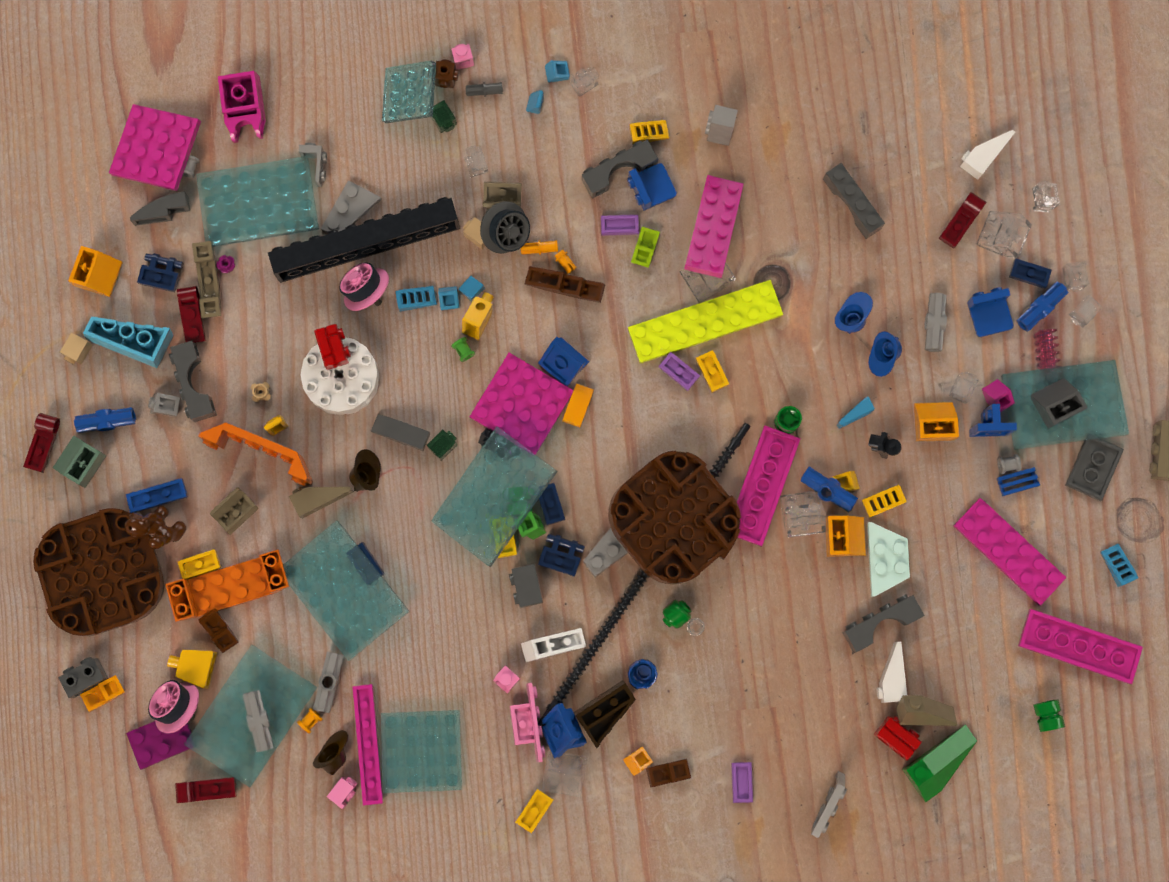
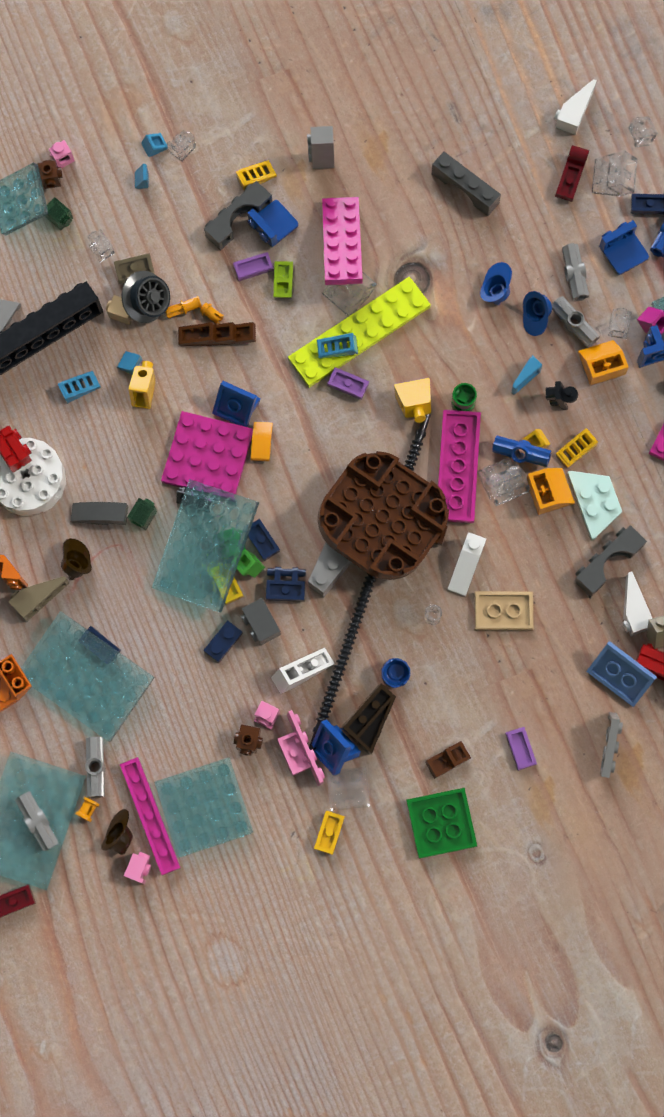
camera: 10 degrees left, 5 degrees down
bright pink piece [339,262,389,311] -> none
dark azure slope [438,286,460,310] -> none
bright green bush [451,337,476,362] -> none
dark grey axle [465,82,503,97] -> none
light orange slope [623,746,654,776] -> none
green head [662,600,692,628] -> none
yellow plate [695,350,729,393] -> none
none -> dark blue plate [203,620,243,663]
none -> reddish brown brick [233,724,263,756]
none -> dark azure slope [317,333,358,358]
none -> yellow torso [394,378,431,423]
none -> green plate [406,788,477,859]
none -> white slope [448,532,486,597]
none -> tan tile [475,591,534,631]
none -> light grey piece [552,296,600,348]
none -> medium blue plate [586,641,657,707]

